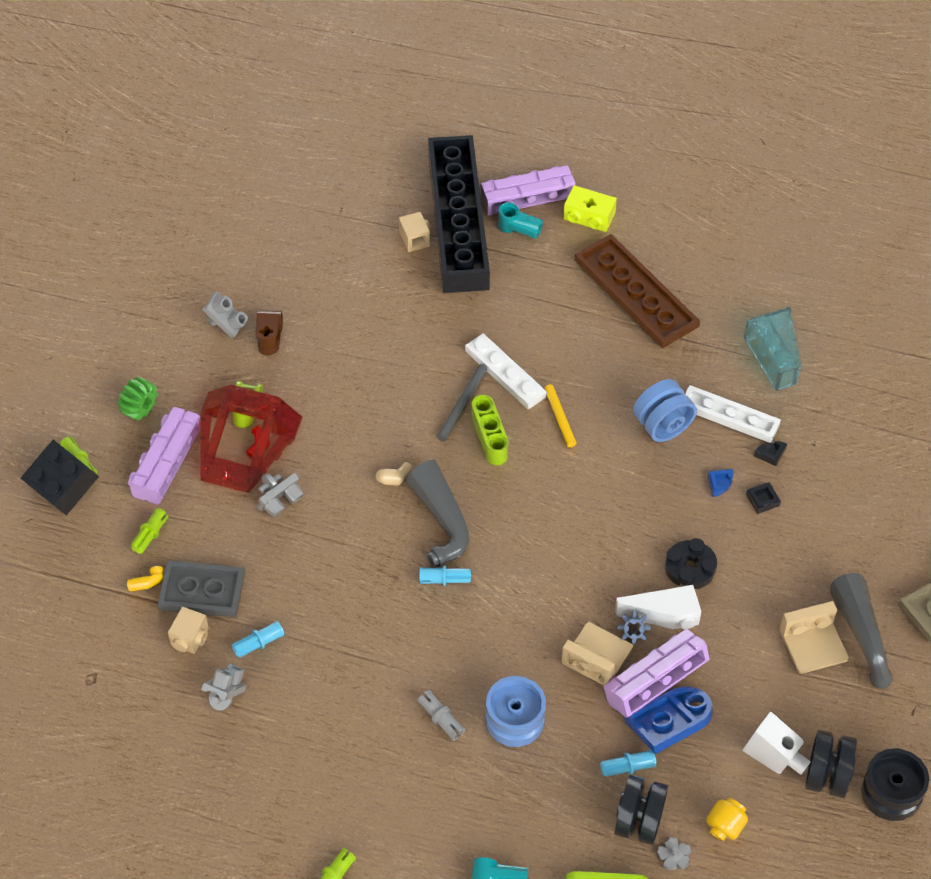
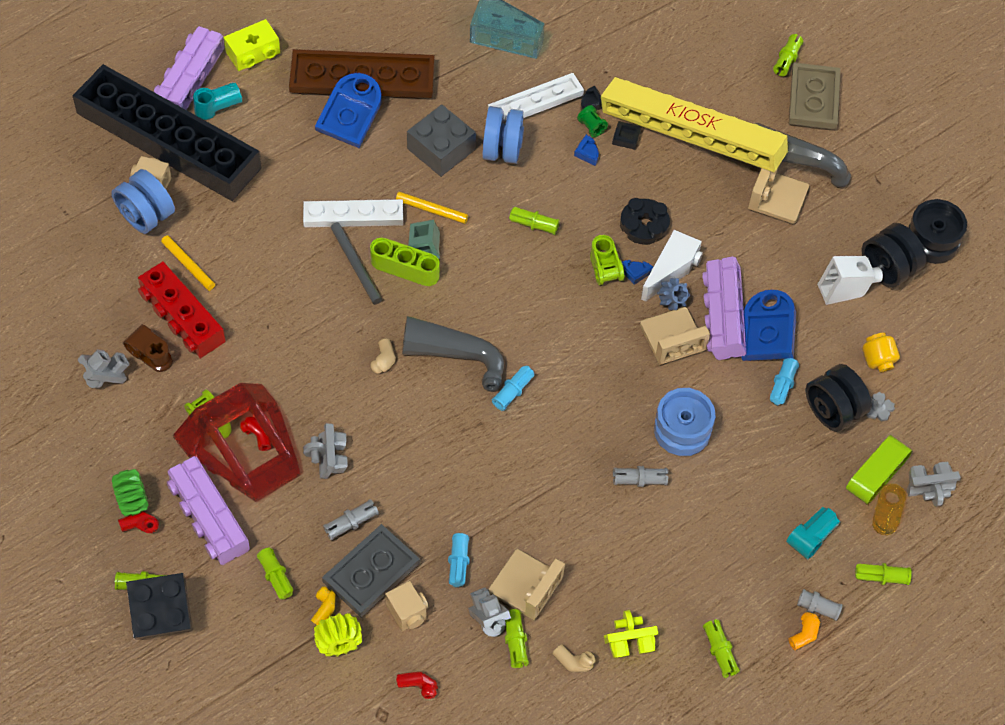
camera: 55 degrees left, 5 degrees up
none -> medium blue wheel [111,169,175,234]
none -> red arm [118,511,159,534]
none -> red brick [138,261,225,359]
none -> yellow bar [161,235,215,291]
none -> neon yellow gear [314,613,362,657]
none -> blue tile [315,73,381,148]
none -> light grey pin [323,499,379,541]
none -> red arm [396,671,438,699]
none -> dark grey brick [407,104,476,177]
none -> sand green brick [408,220,440,258]
none -> tan bracket [489,549,565,621]
none -> lime pin [505,609,529,668]
none -> lime axle [509,207,560,235]
none -> tan arm [553,645,595,672]
none -> green bush [577,105,608,137]
none -> lime piece [590,235,624,285]
none -> light yellow brick [601,77,788,172]
none -> neon yellow hips [604,610,658,658]
none -> blue tile [622,260,653,285]

